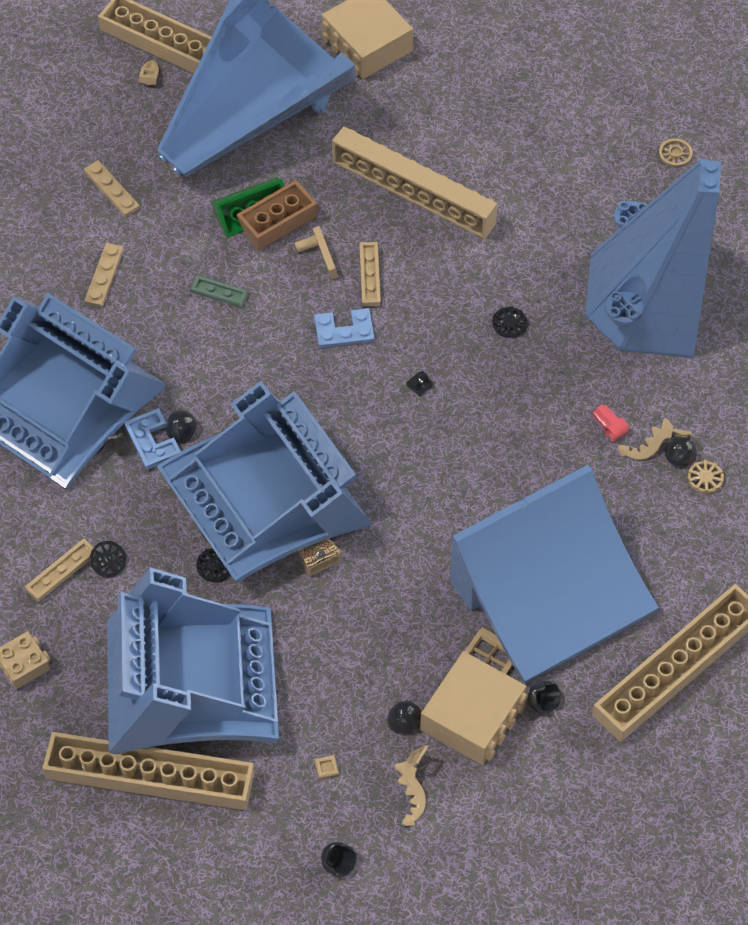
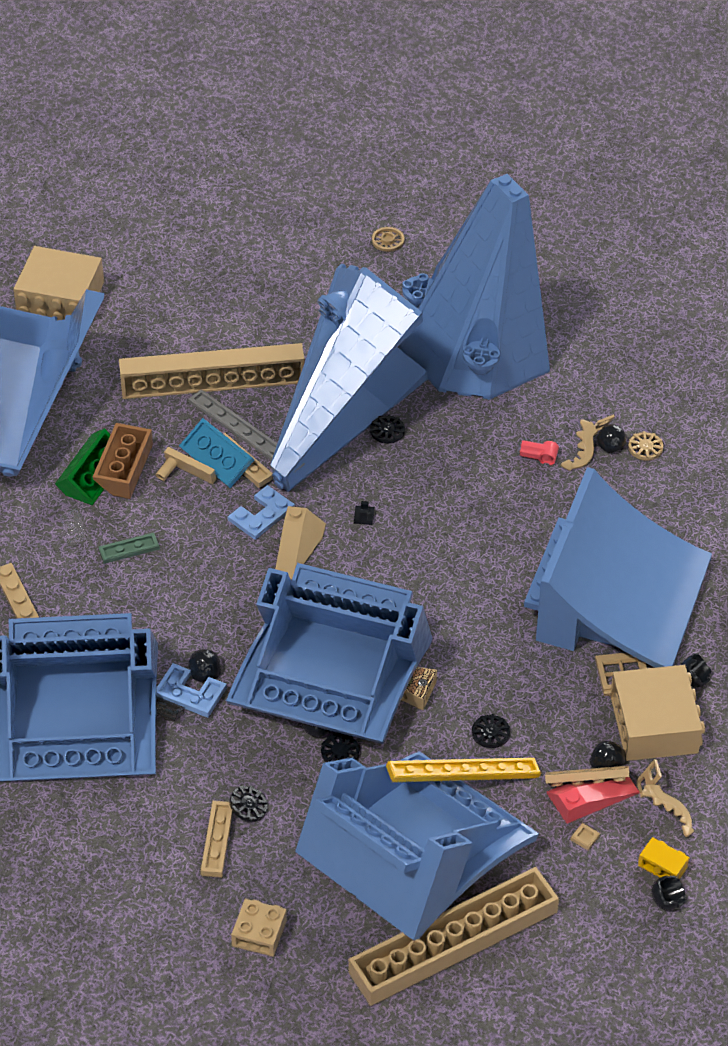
camera: 40 degrees left, 10 degrees down
none -> dark azure tile [179,418,255,488]
none -> light grey tile [188,389,305,472]
none -> medium blue piece [270,264,428,492]
none -> tan wedge [275,506,326,580]
none -> yellow tile [386,758,541,782]
none -> black wheel [472,714,510,748]
none -> tan plate [545,765,630,786]
none -> coral wedge [546,777,639,824]
none -> yellow brick [638,837,689,879]

